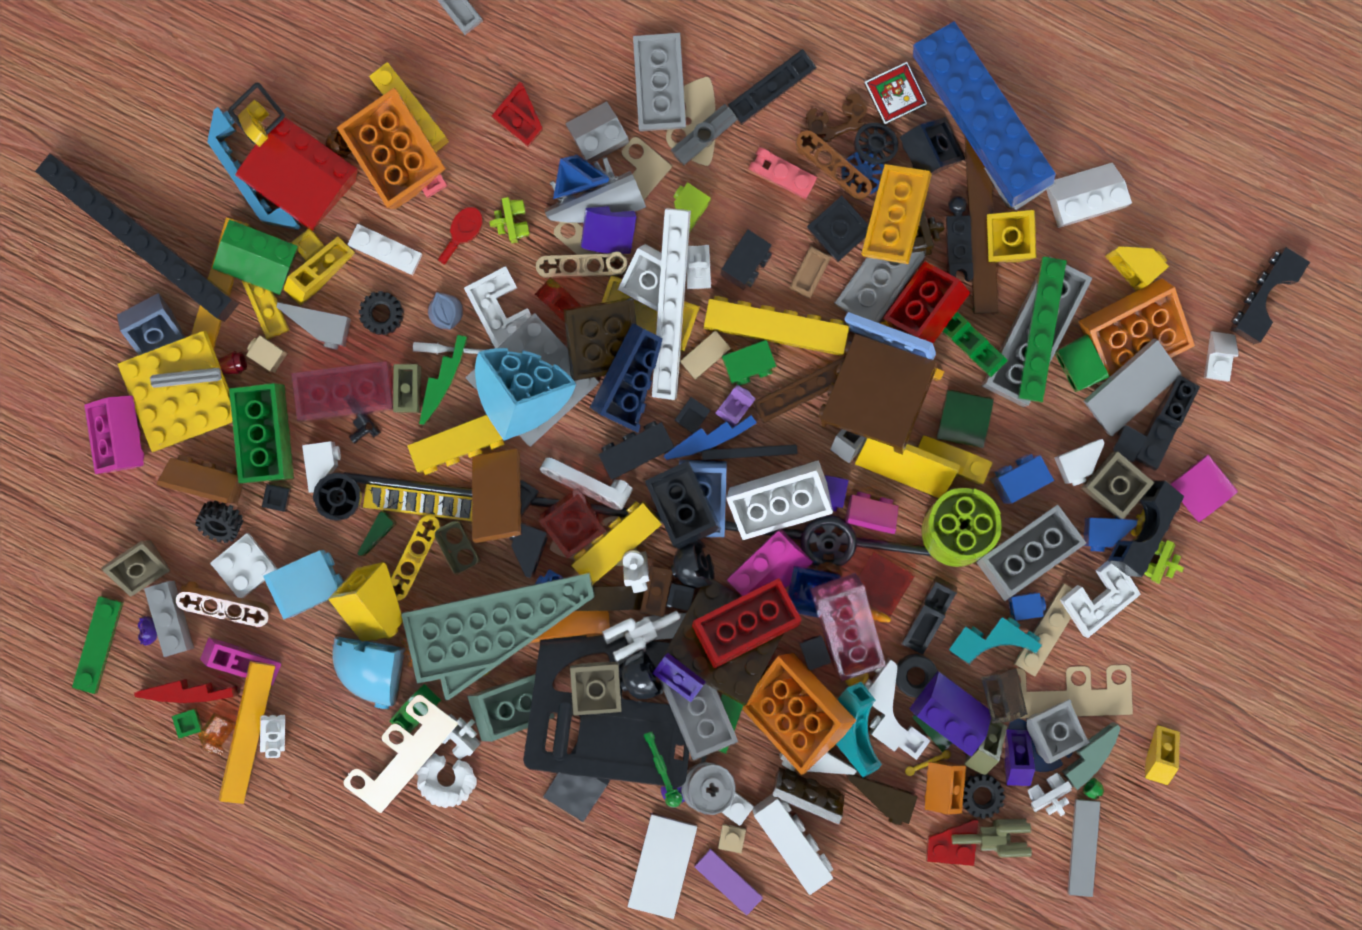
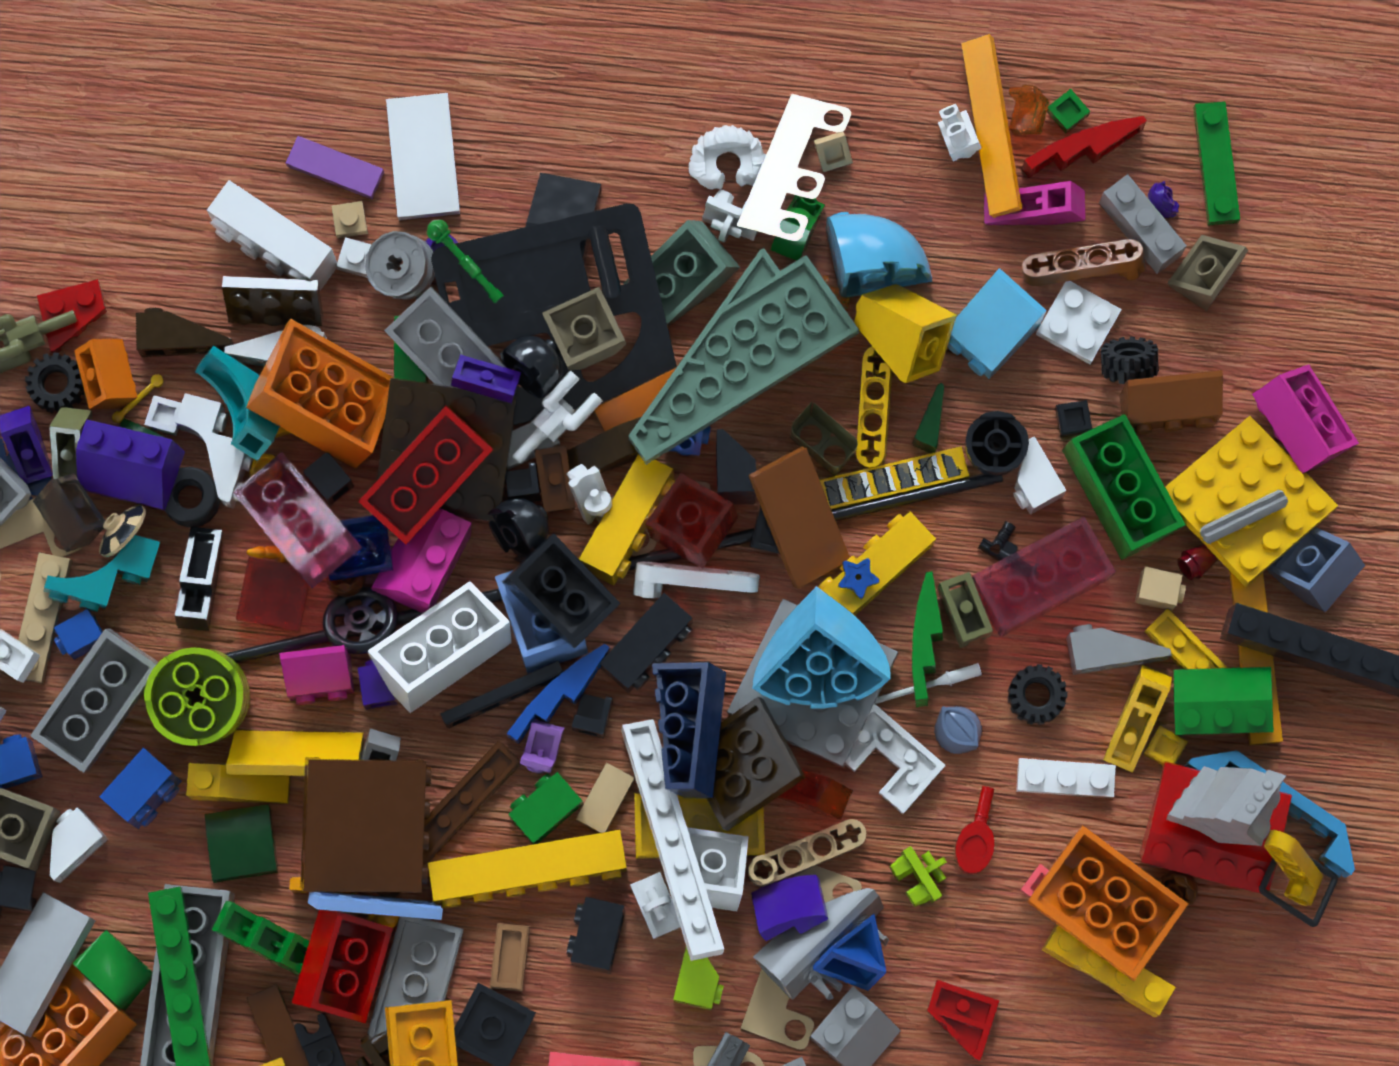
camera: 160 degrees right, 10 degrees down
none -> dish [99,504,146,557]
none -> tan plate [813,131,853,172]
none -> blue plate [838,558,880,599]
none -> light grey slope [1166,766,1286,846]

